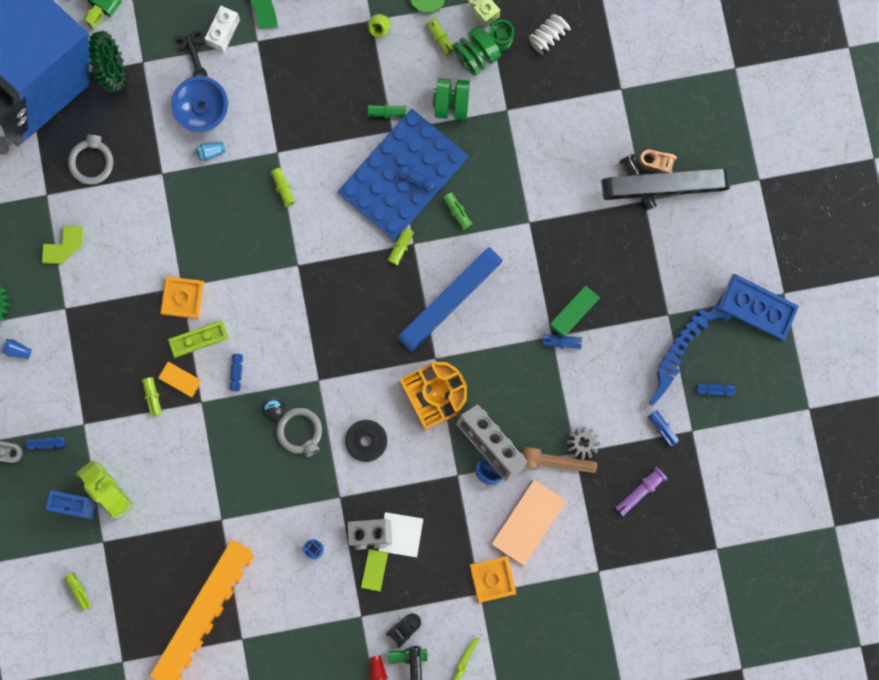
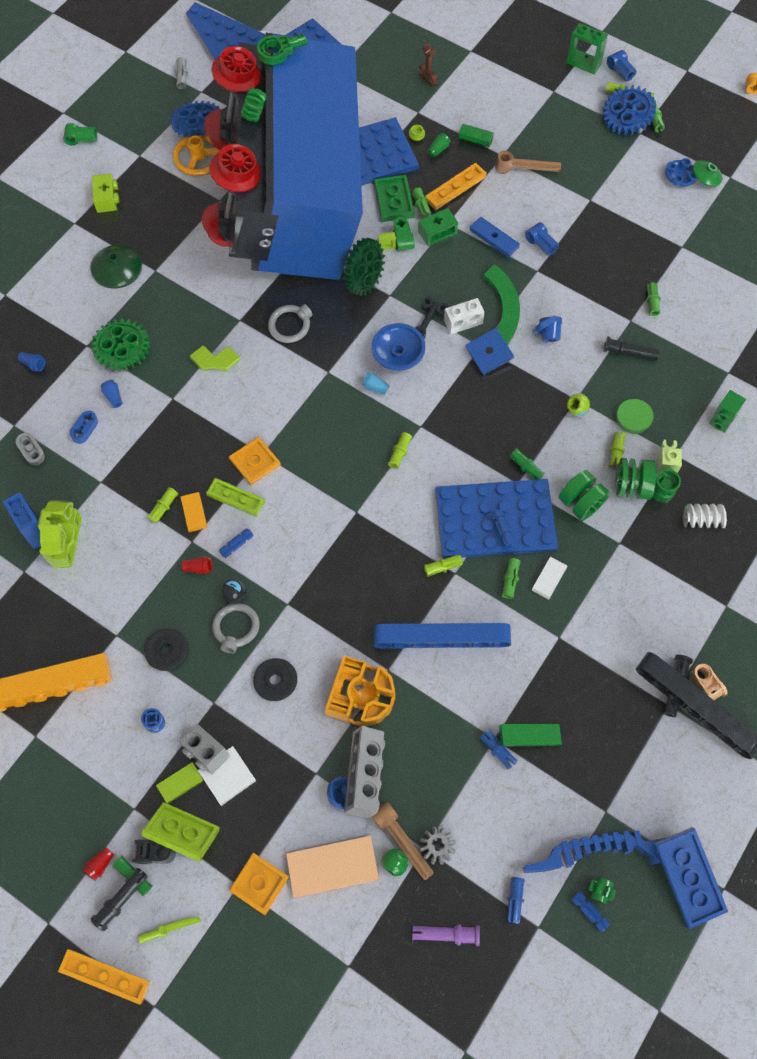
camera: 45 degrees right, 15 degrees down
blue axle [26,437,65,450] -> none
none -> blue beam [70,411,98,444]
none -> lime tile [141,802,220,862]
none -> black wheel [144,629,188,671]
none -> red cone [182,556,212,575]
none -> green piece [381,849,408,877]
none -> blue tile [465,328,514,375]
none -> white tile [532,557,567,600]
none -> green gear [588,876,616,905]

